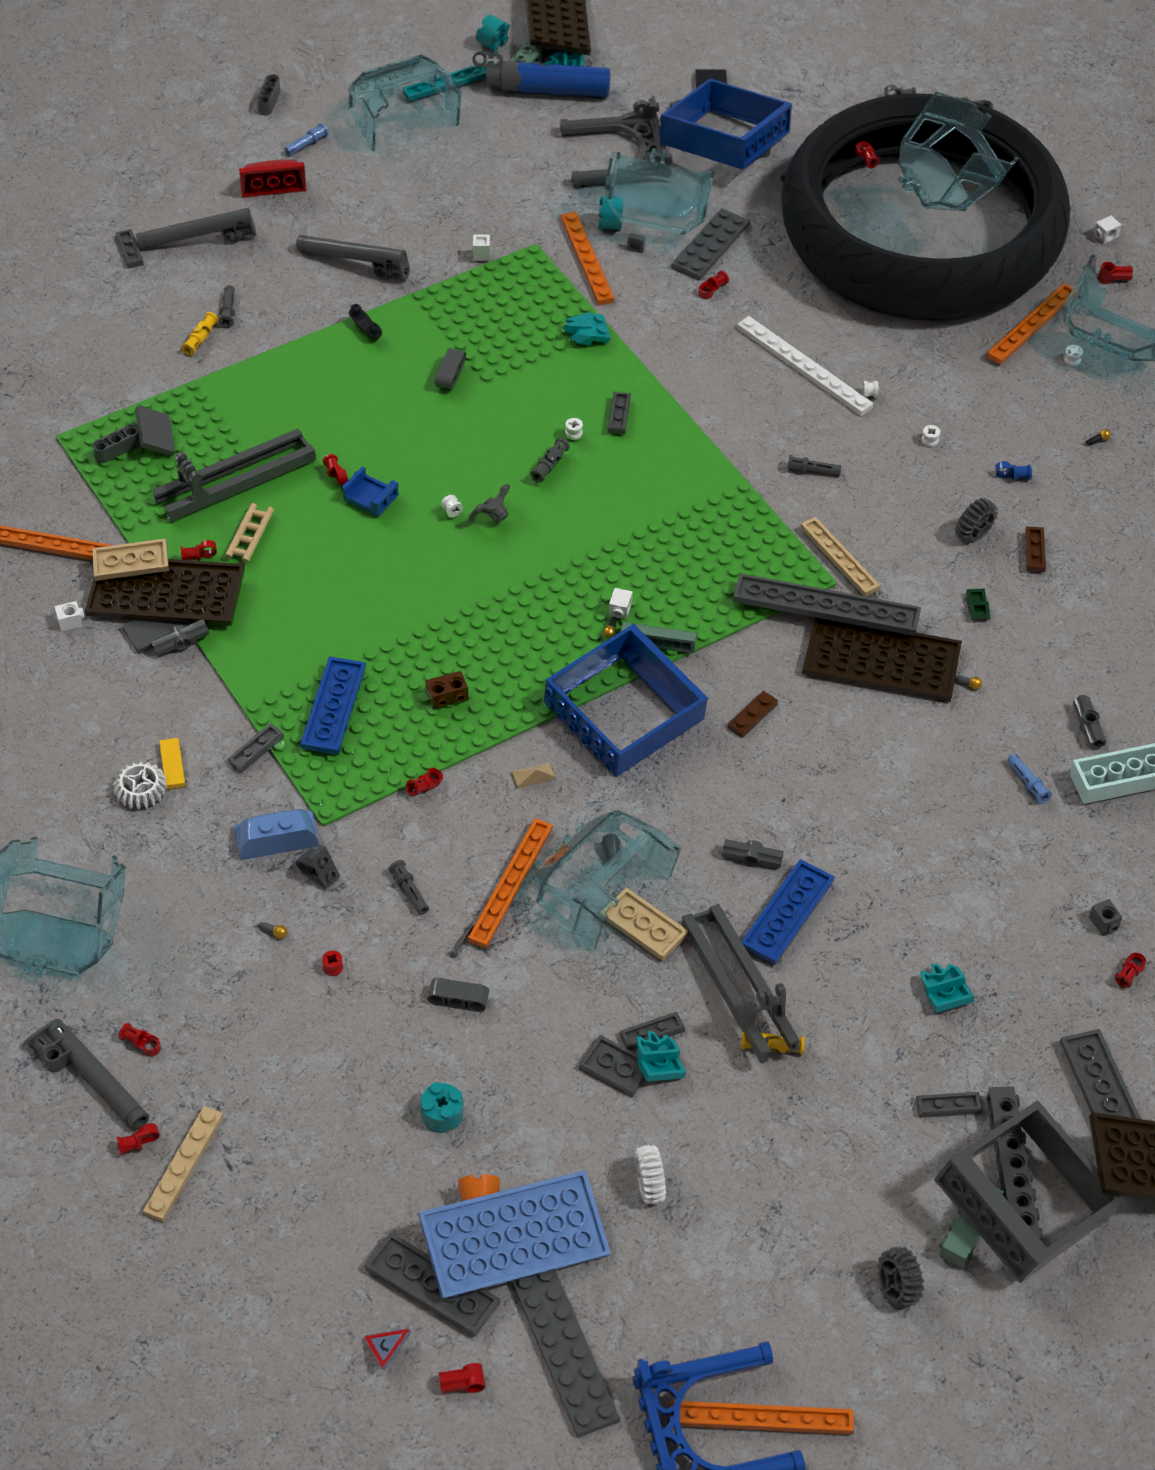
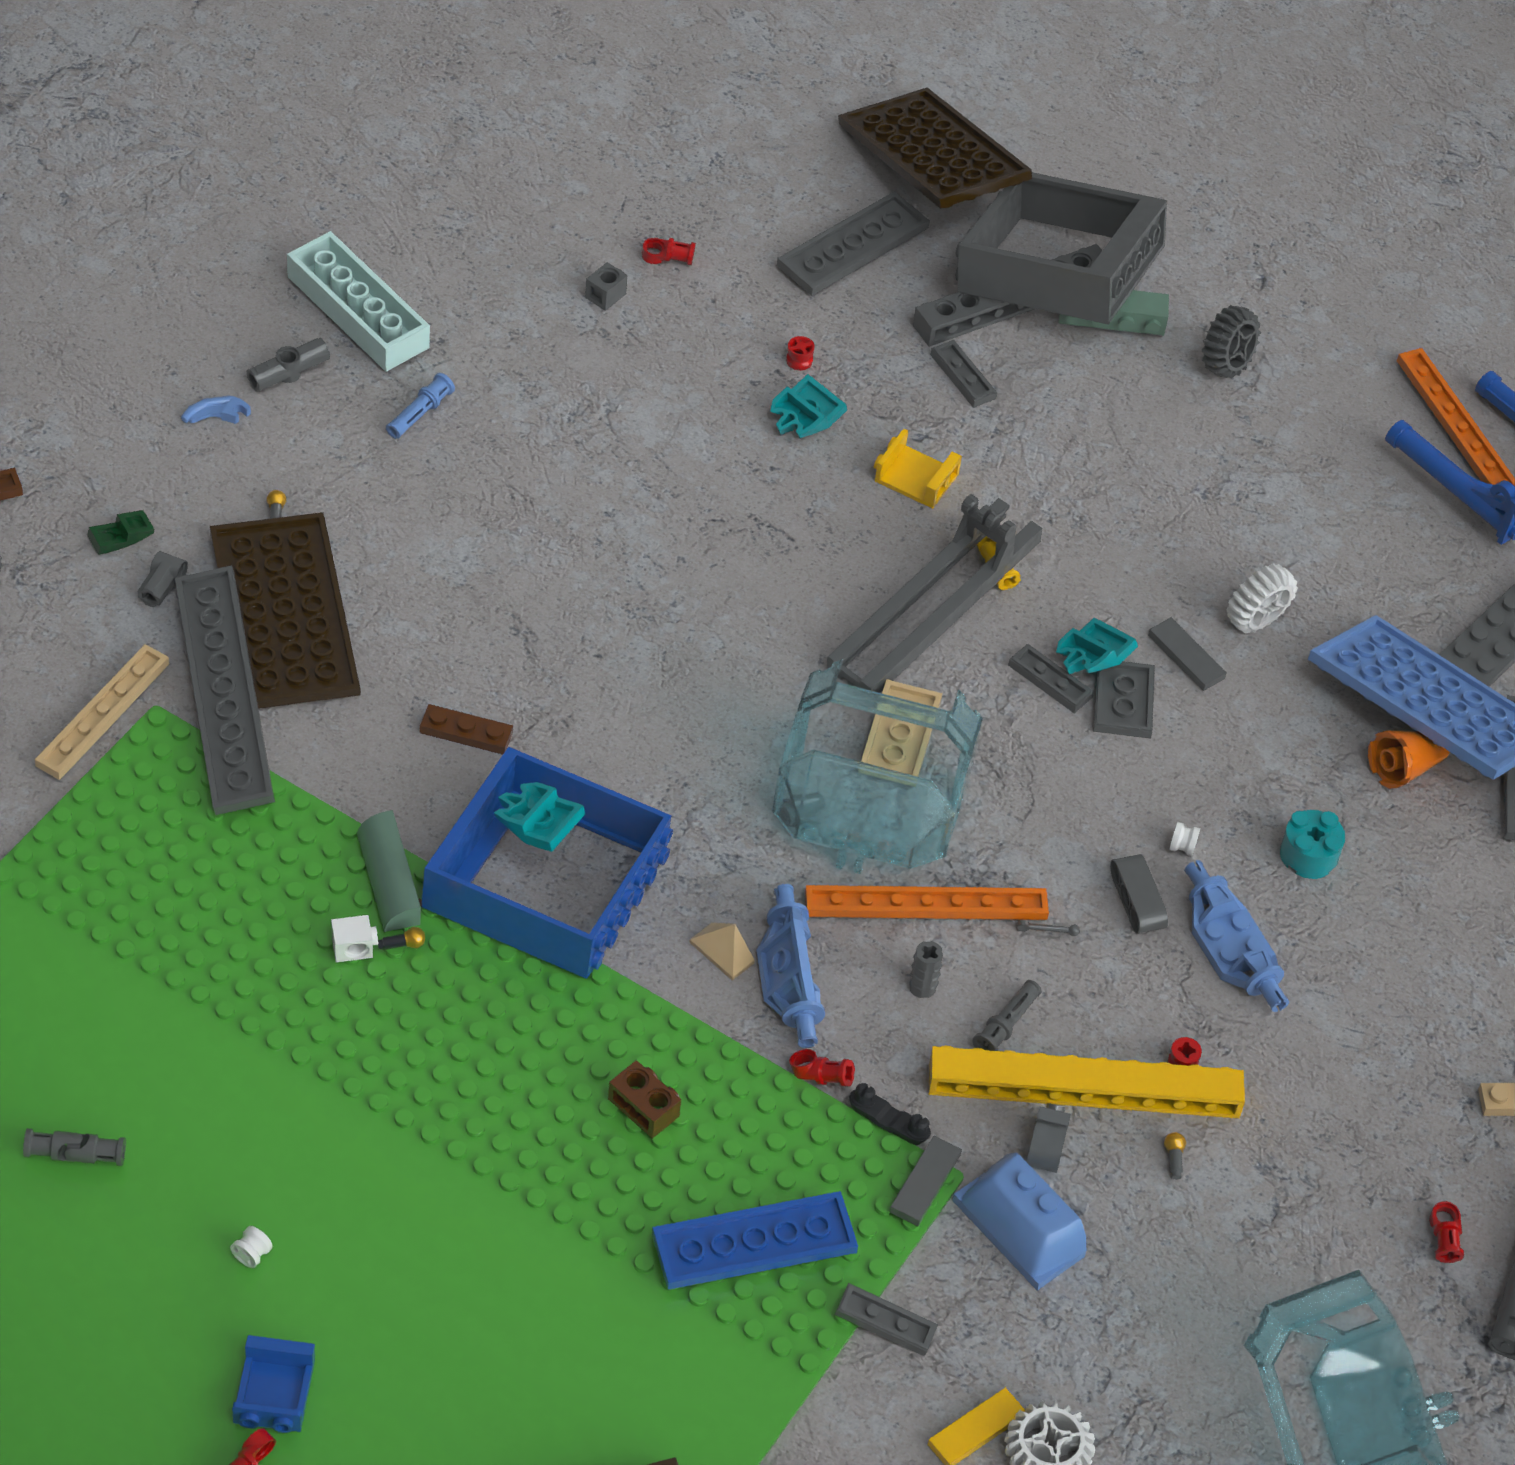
camera: 120 degrees left, 0 degrees up
dark grey piece [468,484,510,523] -> none
dark grey piece [722,839,784,868] -> none
blue plate [741,859,835,965] -> none
none -> dark grey piece [137,551,188,608]
none -> medium blue piece [181,396,251,424]
none -> teal plate [494,782,585,852]
none -> medium blue plate [756,884,825,1048]
none -> red wheel [786,336,815,371]
none -> black piece [849,1083,931,1146]
none -> yellow panel [874,429,962,509]
none -> dark grey tile [890,1136,962,1226]
none -> dark grey axle [909,941,943,998]
none -> yellow brick [929,1045,1245,1119]
none -> dark grey tile [1148,617,1227,691]
none -> white wheel [1169,822,1201,857]
none -> medium blue plate [1184,860,1289,1012]

